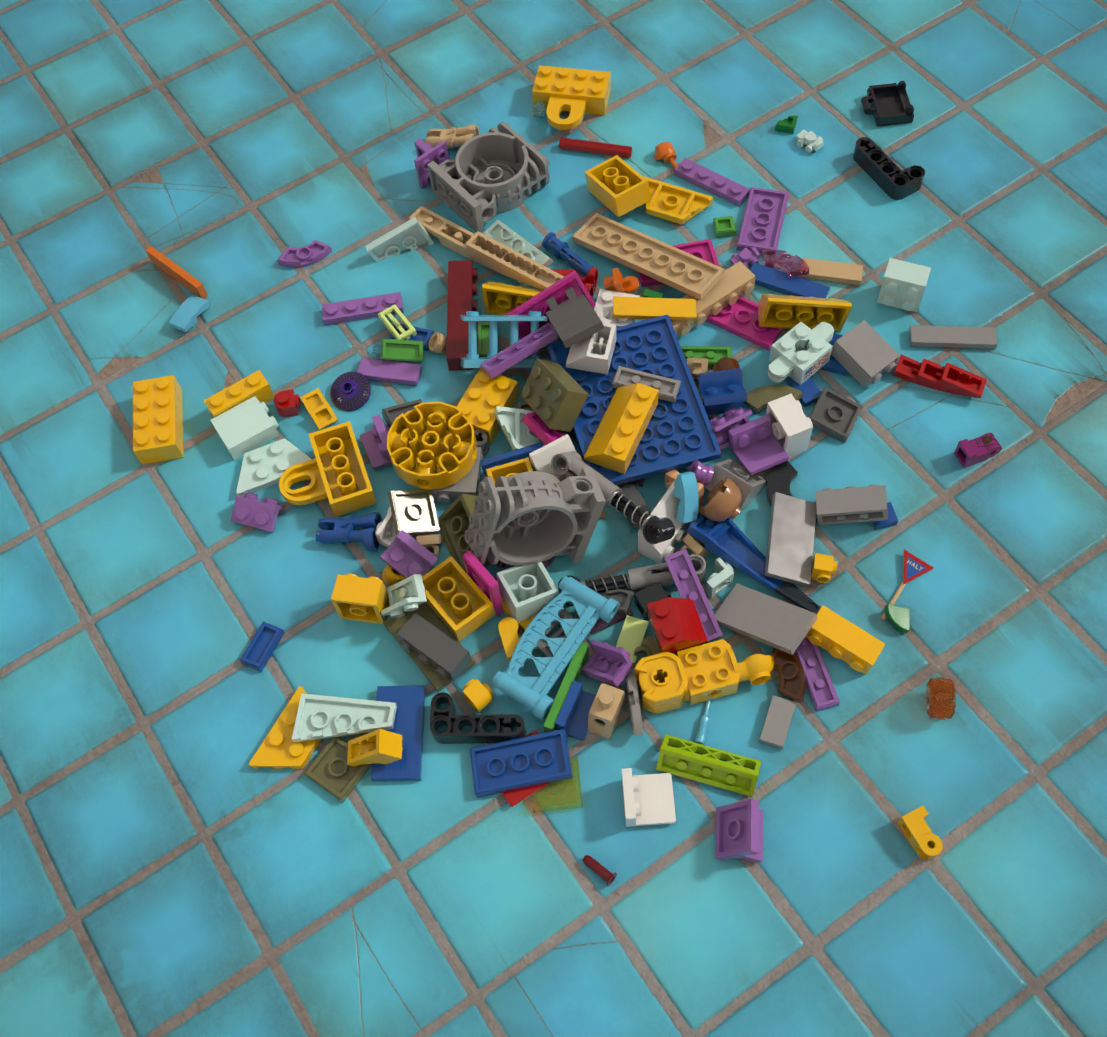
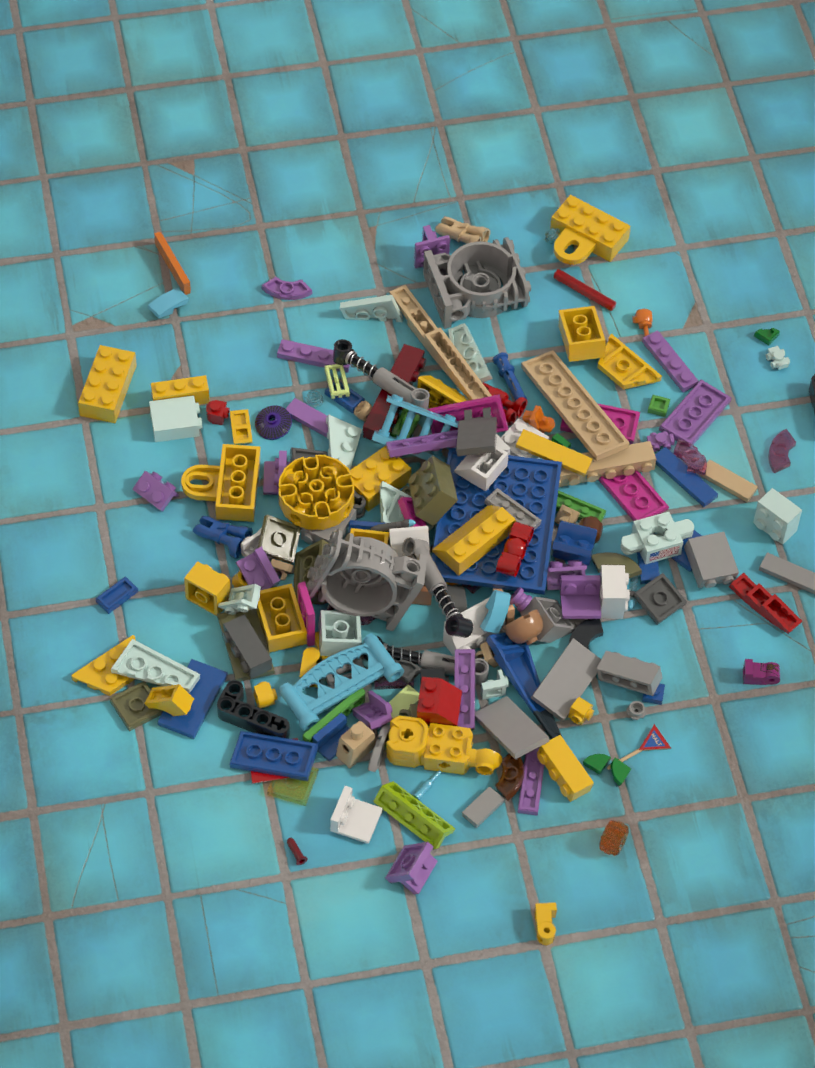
camera: 15 degrees right, 5 degrees down
light aqua wing [236,438,312,496] -> none
bright green tile [381,339,423,363] -> none
yellow slope [758,294,852,332] -> none
none -> light aqua wing [326,414,362,470]
none -> piece [333,339,430,415]
none -> dark grey piece [370,519,416,532]
none -> red piece [496,521,534,577]
none -> green tile [583,754,611,775]
none -> light grey plate [626,701,646,720]
none -> clear pink tile [768,429,796,473]

